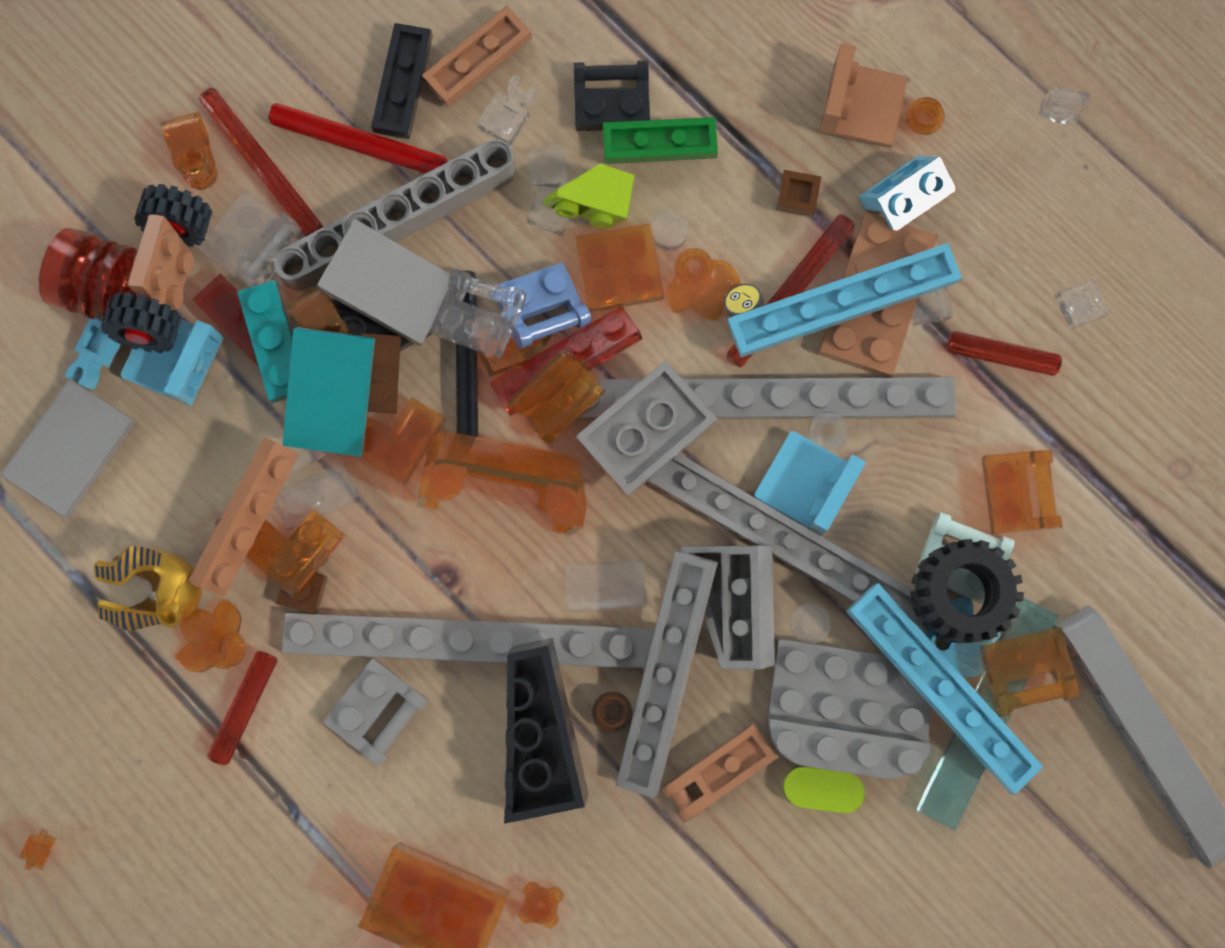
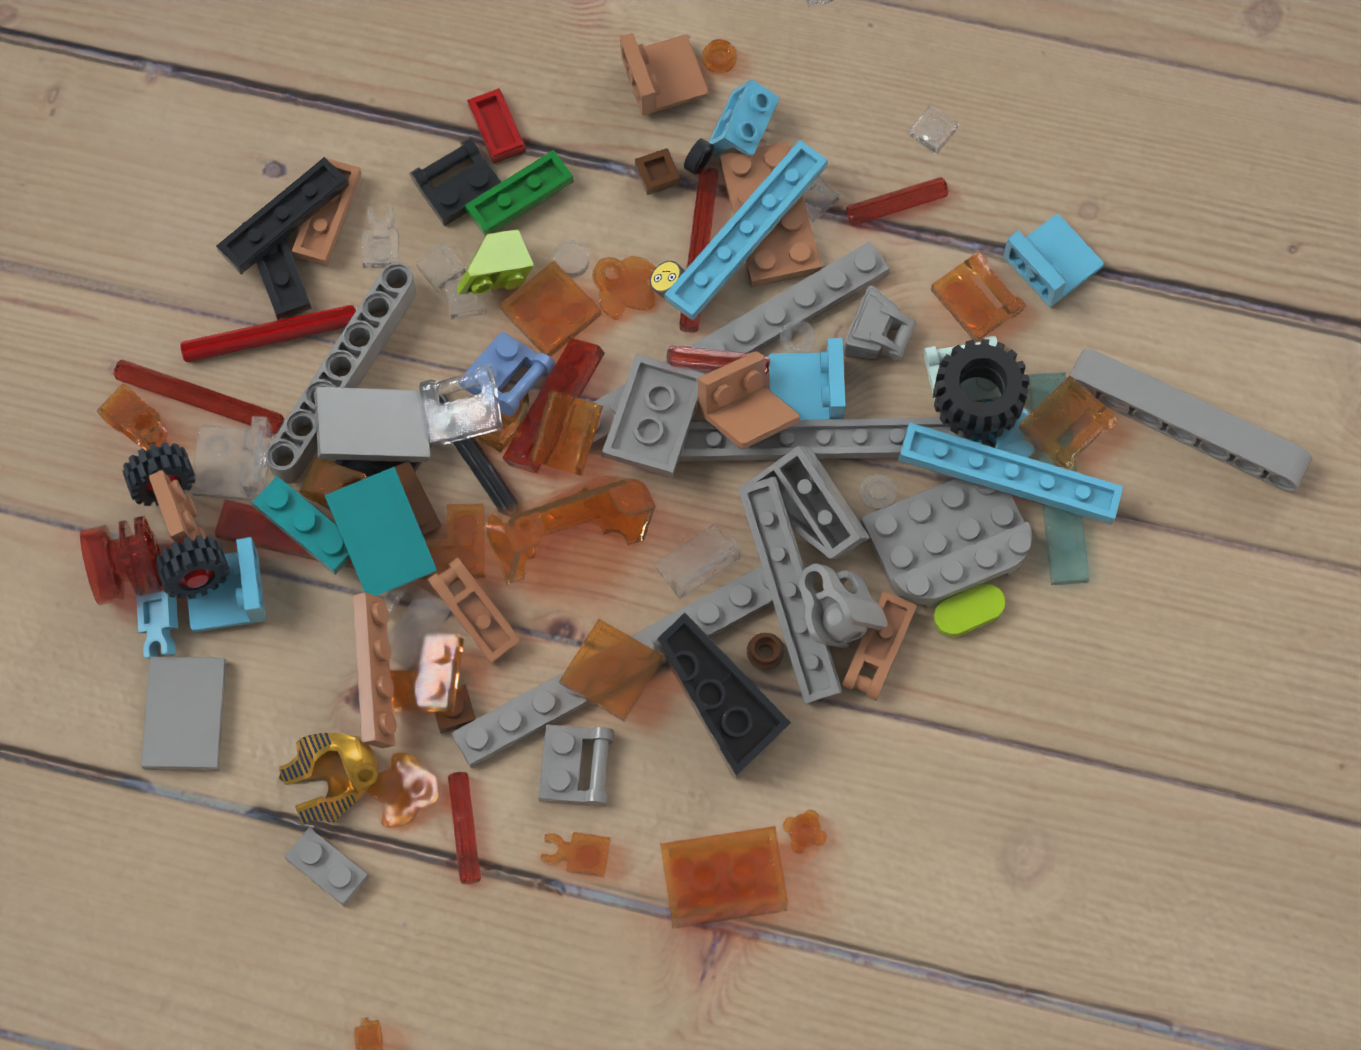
camera: 30 degrees left, 10 degrees down
none -> black tile [216,157,349,275]
none -> light grey plate [285,828,369,907]
none -> nougat plate [427,557,521,663]
none -> red tile [467,88,526,164]
none -> clear orange plate [541,832,611,878]
none -> clear orange tile [559,619,663,721]
none -> clear red axle [666,345,770,375]
none -> black tile [684,138,714,175]
none -> nougat bracket [697,351,800,449]
none -> light grey piece [798,564,887,649]
none -> light grey piece [843,286,916,361]
none -> medium azure bracket [1003,214,1103,308]

